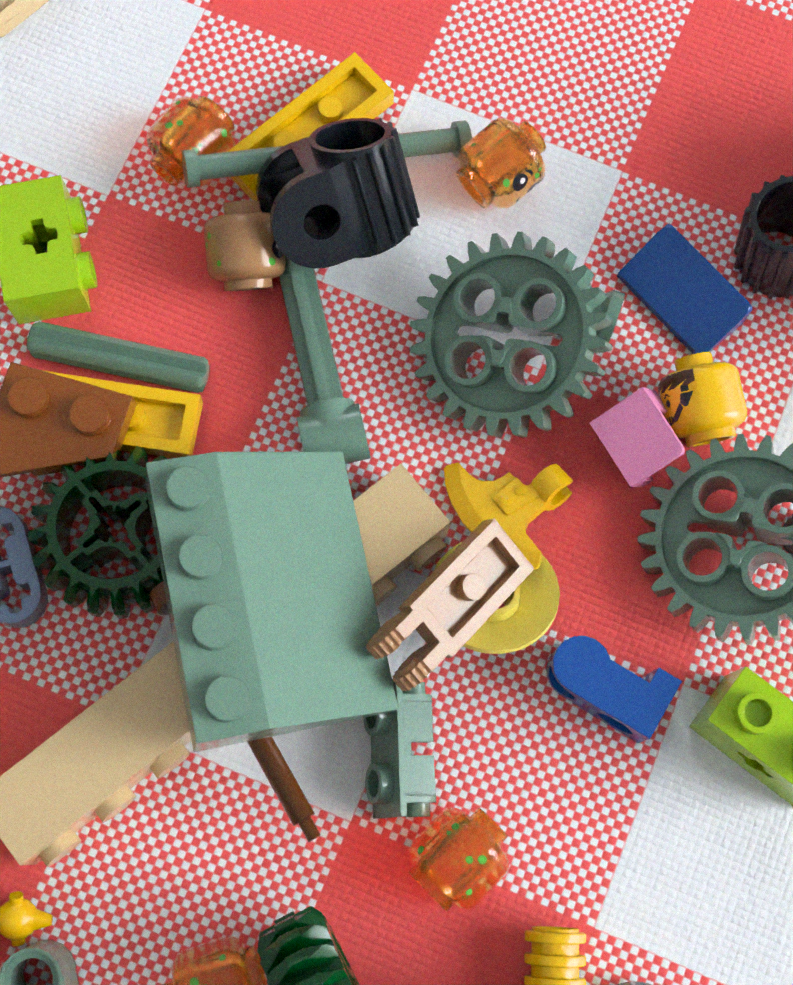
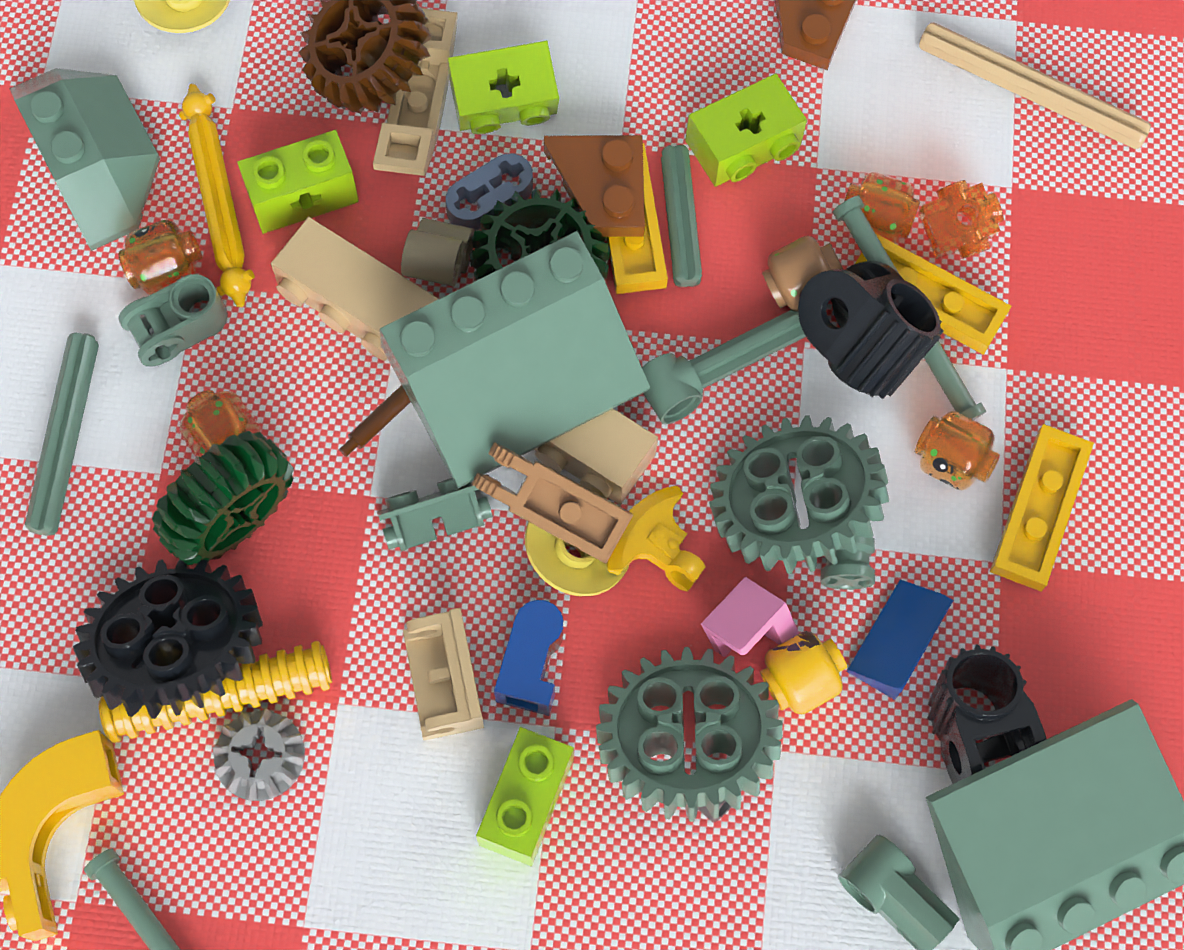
camera: 75 degrees right, 5 degrees down
clear orange head [408,807,509,912] -> none
none -> dark tan axle [401,218,475,287]
none -> tan hinge [403,608,484,741]
none -> clear orange brick [918,180,1004,259]
none -> yellow plate [990,424,1094,592]

